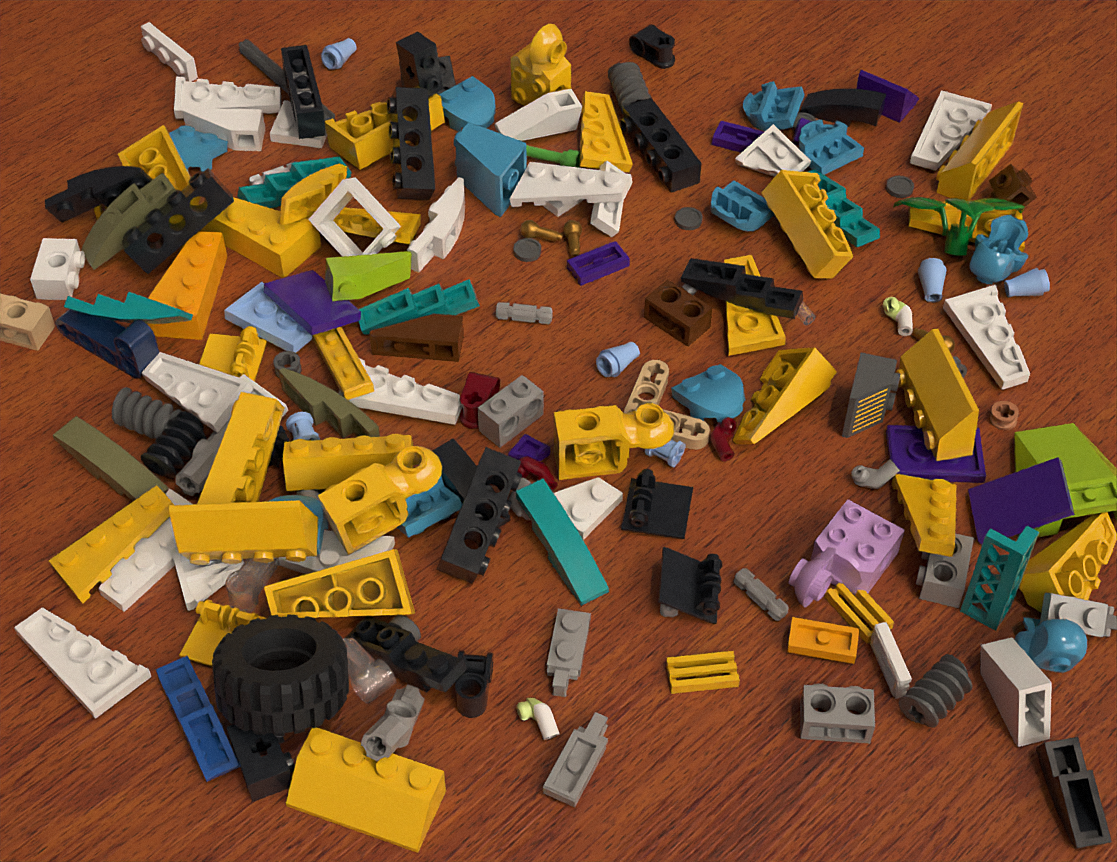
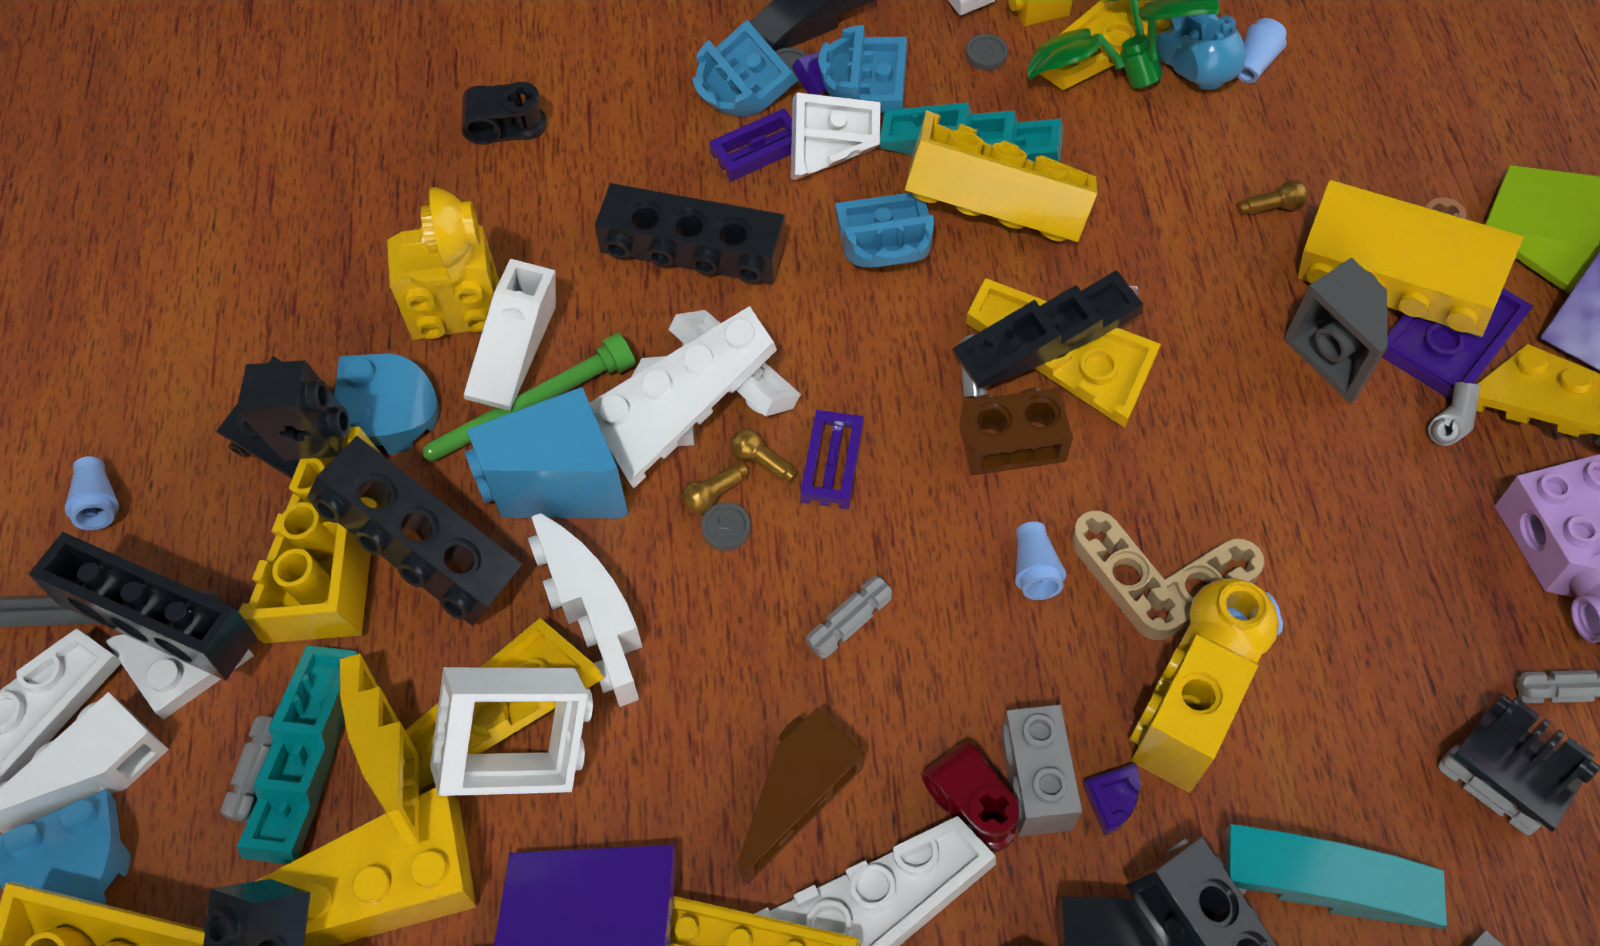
camera: 50 degrees left, 10 degrees up
lime slope [325,251,412,301] -> none
teal slope [359,279,480,334] -> none
dark red arm [517,456,558,491] -> none
white wing [554,477,623,540] -> none
yellow wing [580,91,633,173] -> none
dark grey piece [608,62,651,114] -> none
black hinge [621,469,693,540] -> none
dark azure slope [671,364,746,423] -> none
dark grey piece [675,207,703,230] -> none
dark red arm [710,417,737,462] -> none
yellow wedge [733,347,837,444] -> none
arm [883,297,913,336] -> none
light blue cone [918,258,947,302] -> none
white wing [943,285,1030,390] -> none

